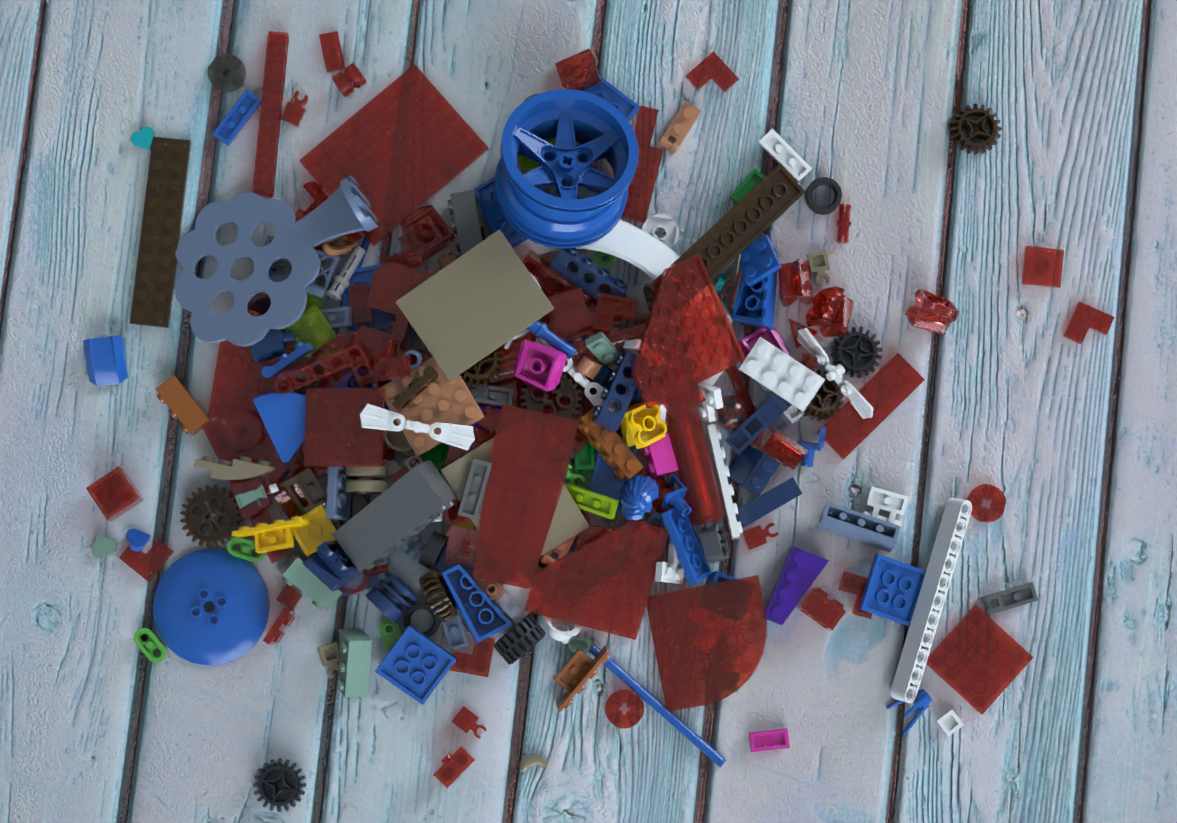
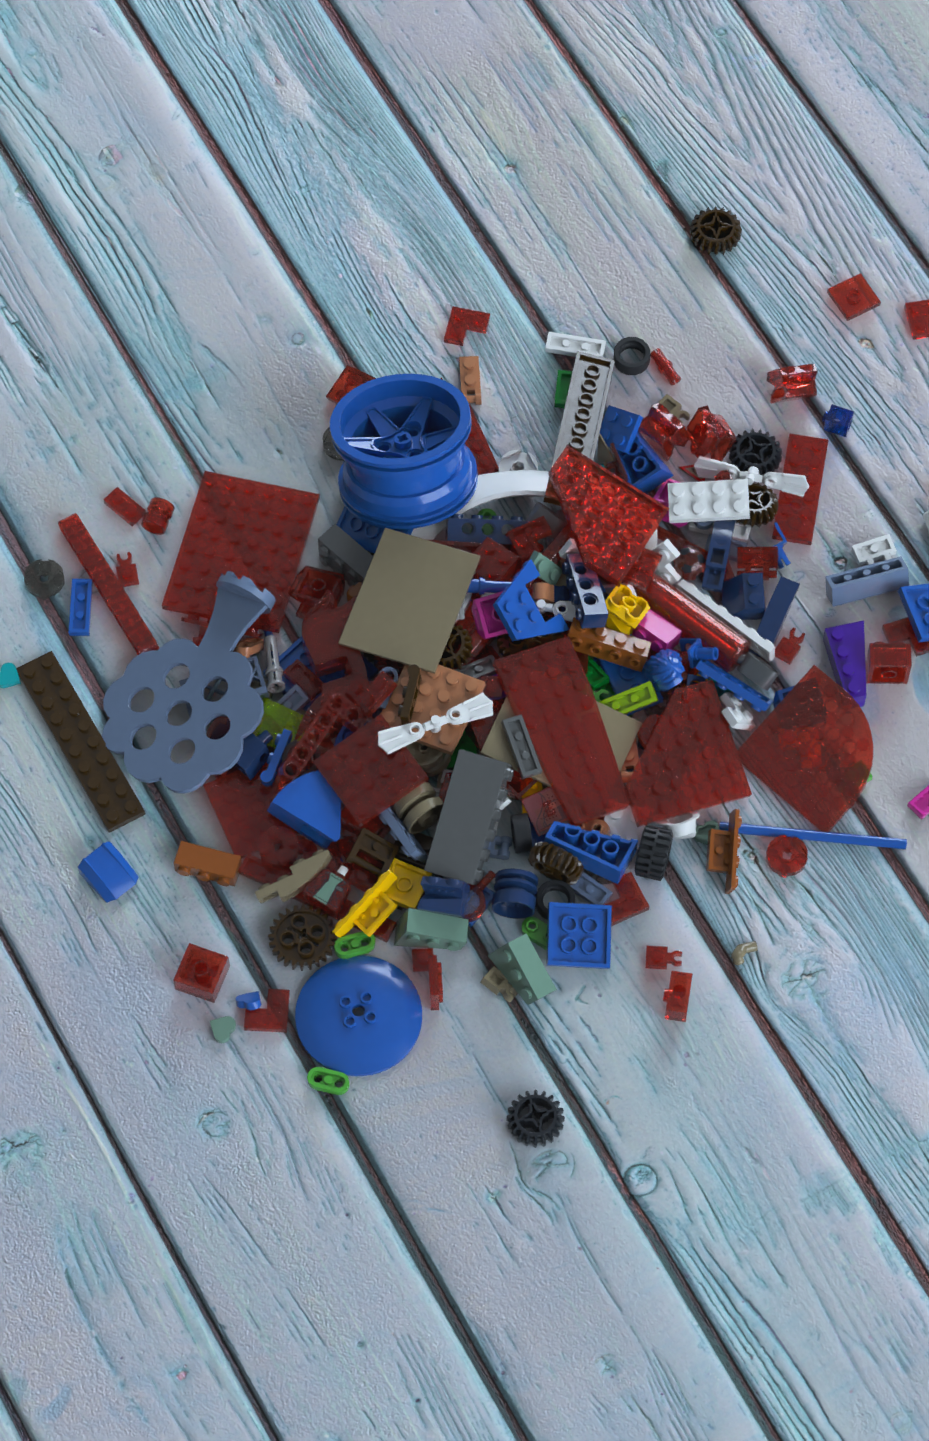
camera: 30 degrees left, 20 degrees down
none -> blue wing [493,559,569,641]
none -> clear blue brick [822,404,854,437]

